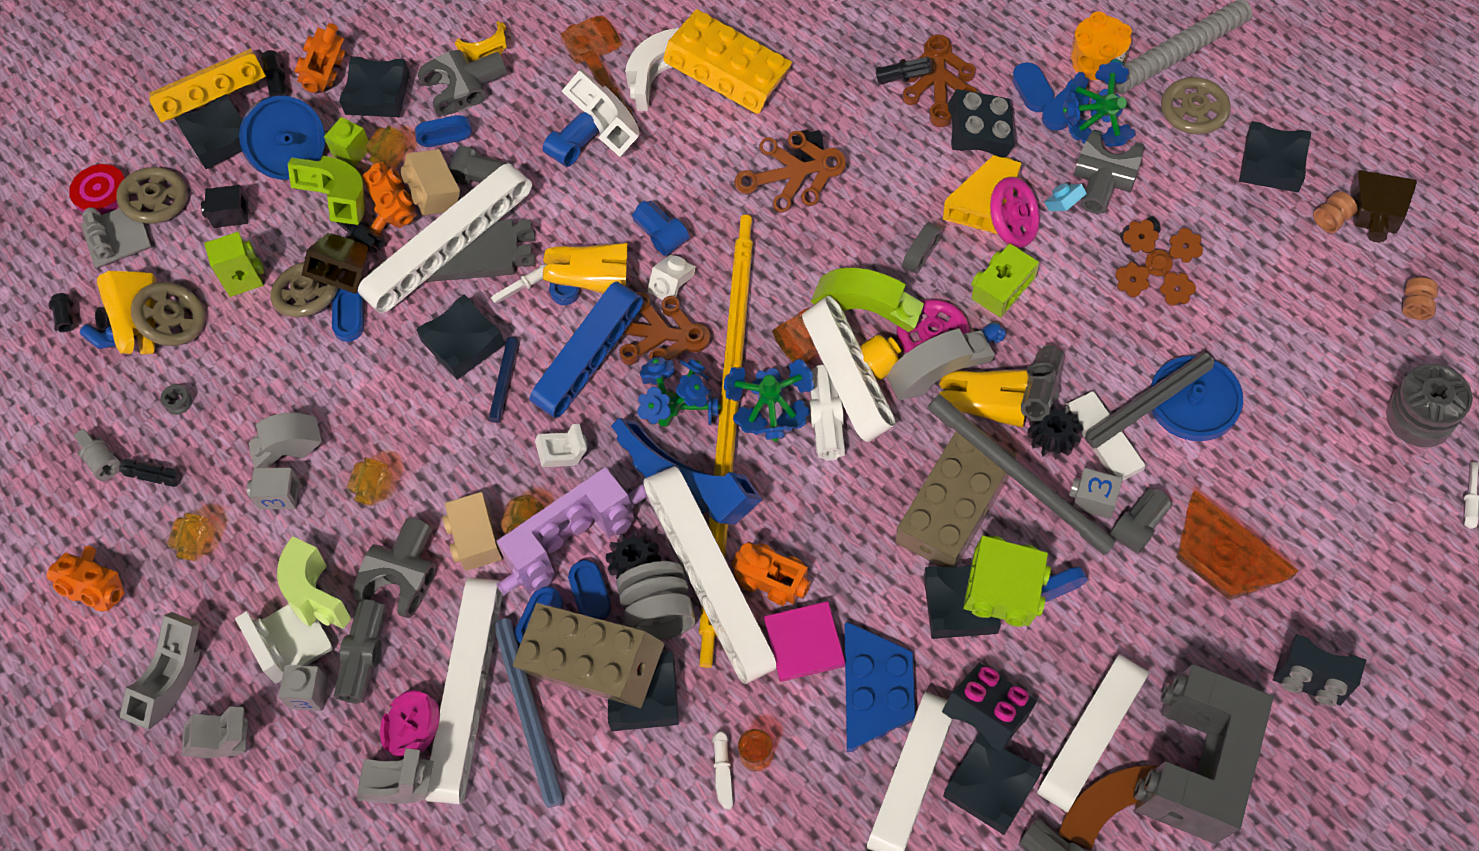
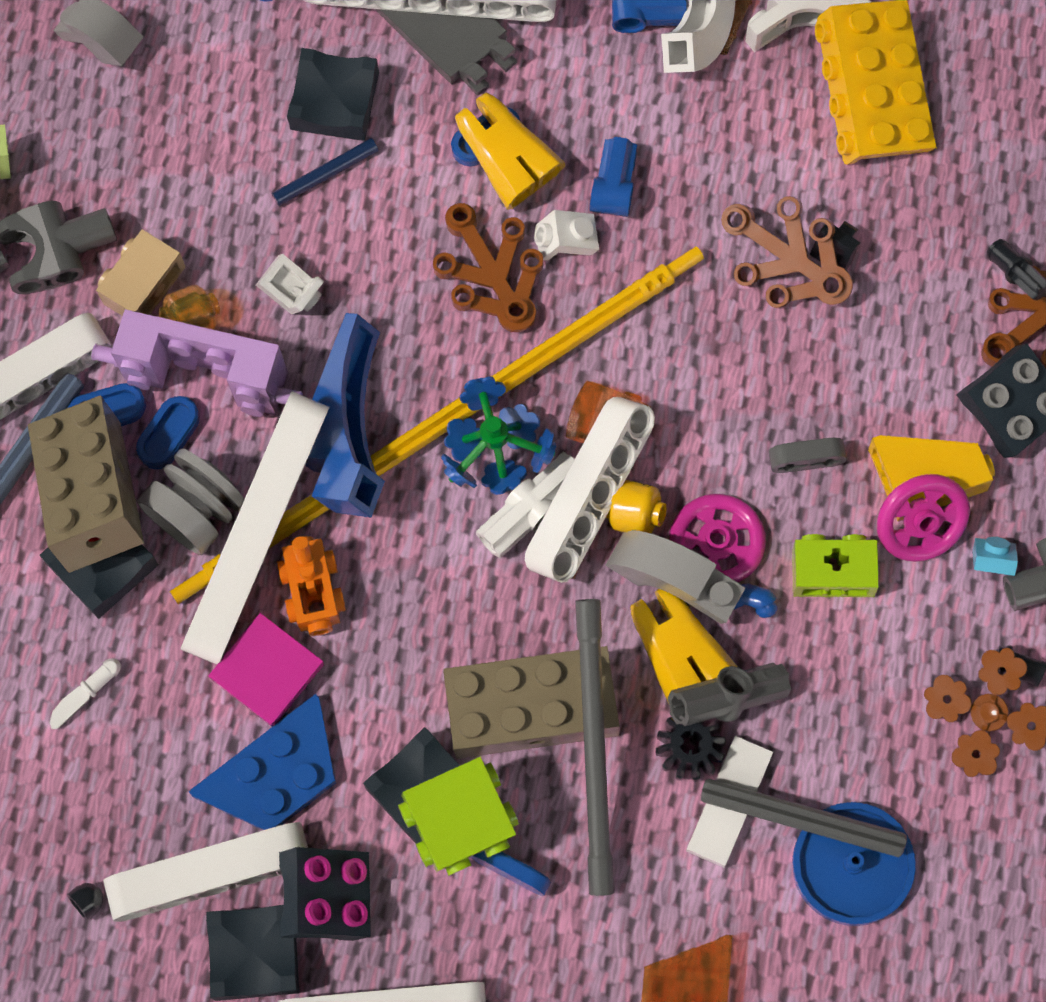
camera: 50 degrees right, 10 degrees up
light grey brick [247,468,300,510] -> none
clear yellow head [347,457,394,506] -> none
white piece [491,264,546,304] -> none
blue beam [529,281,643,418] -> none
black gear [605,530,662,580] -> none
blue plant [637,357,721,427] -> none
clear orange wheel [738,729,773,772] -> none
lime arch [810,268,924,332] -> none
light grey brick [1069,468,1123,519] -> none
dark grey piece [1110,488,1173,555] -> none

